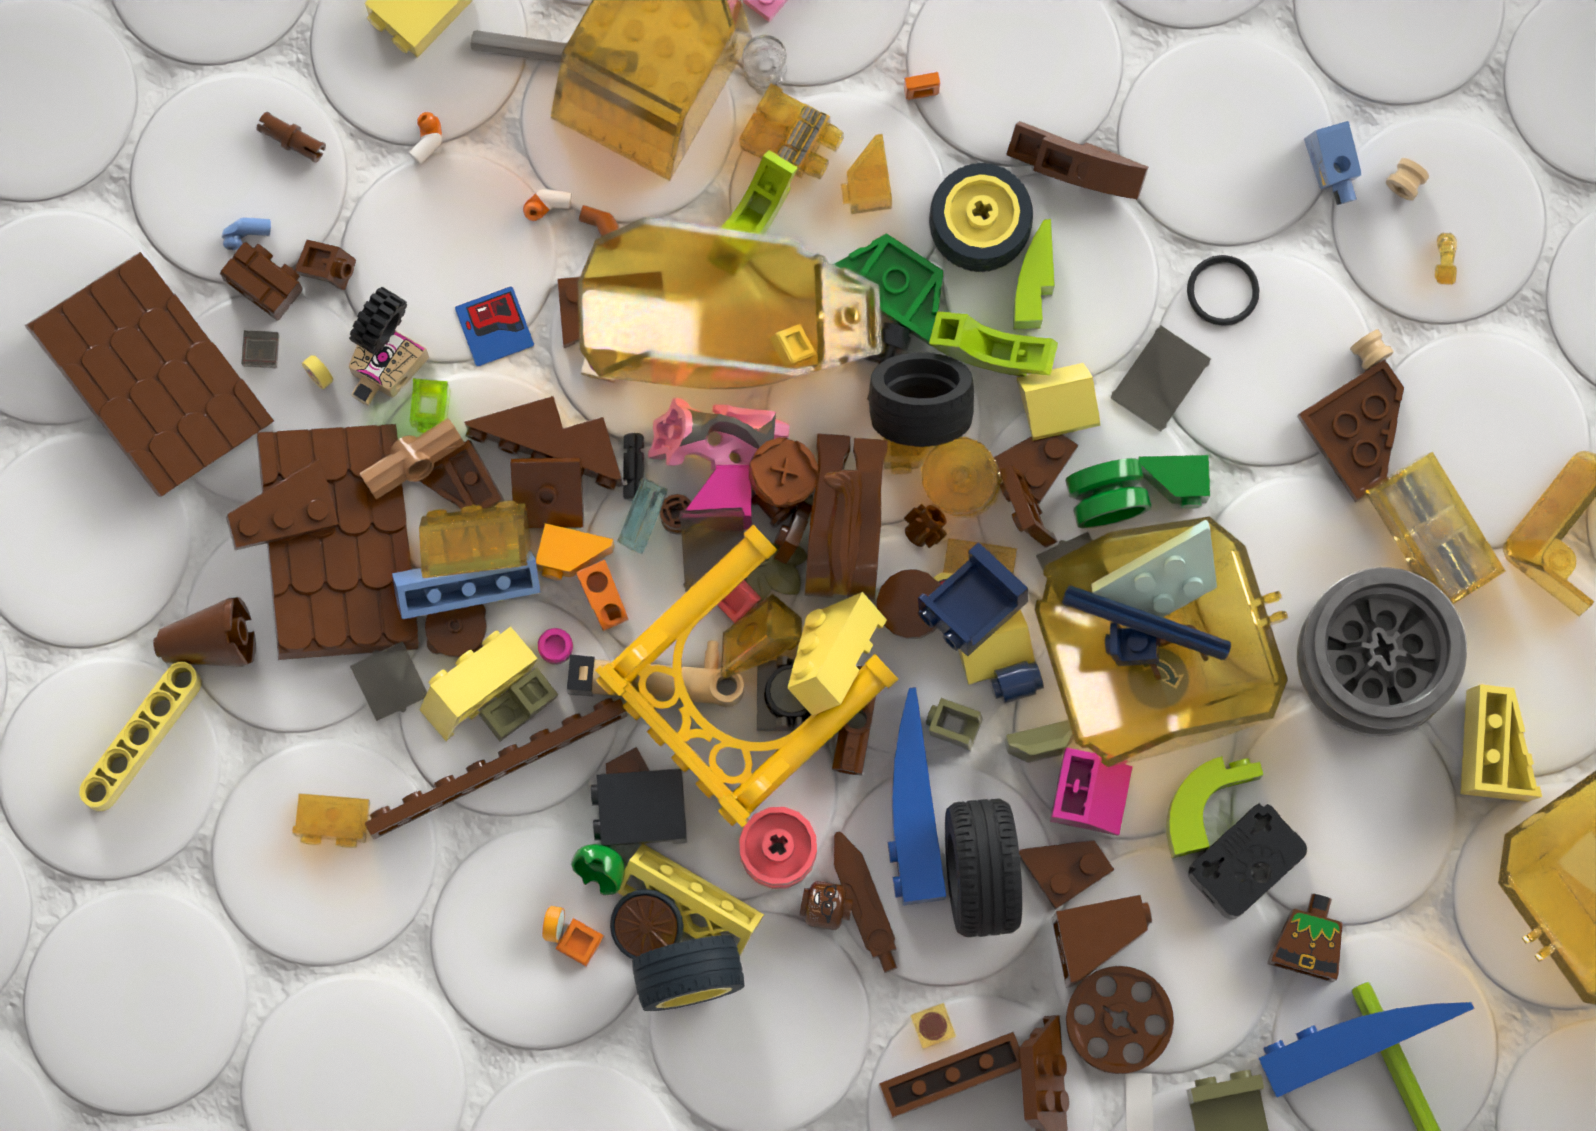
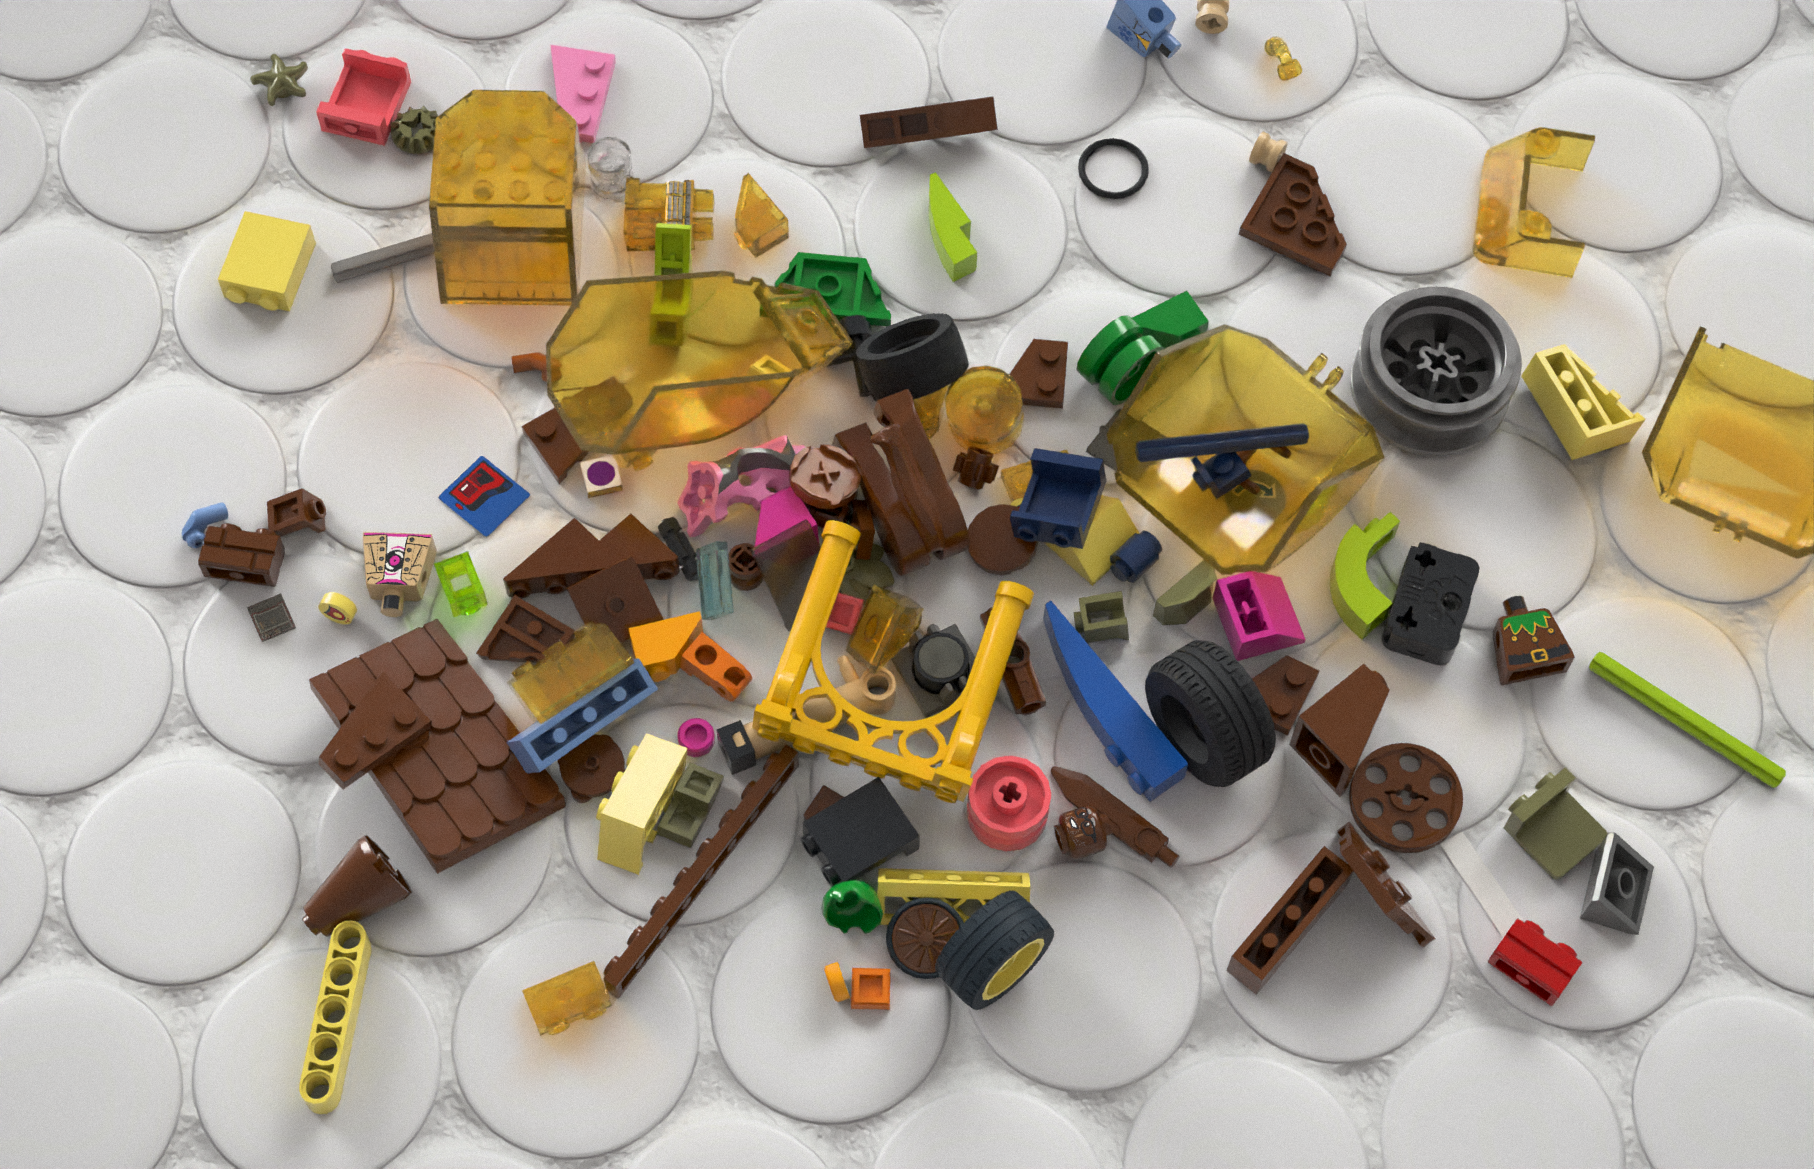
camera: 30 degrees left, 15 degrees down
reddish brown piece [24,252,274,497] -> none
reddish brown pin [256,112,326,163] -> none
black tyre [349,287,407,355] -> none
clear smoke piece [350,641,427,721] -> none
medium nougat piece [359,418,465,499] -> none
arm [409,112,442,165] -> none
arm [523,189,572,221] -> none
light yellow wedge [788,592,887,716] -> none
orange tile [904,72,940,100] -> none
clear yellow tile [910,1003,956,1049] -> none
wheel [929,163,1033,272] -> none
lime arch [929,311,1058,377] -> none
reddish brown wing [999,464,1058,548] -> none
light yellow slope [1017,363,1100,441] -> none
light aqua wing [1091,520,1217,618] -> none
clear smoke piece [1110,325,1211,432] -> none
blue slope [1259,1002,1475,1097] -> none
clear brick [1365,452,1506,604] -> none

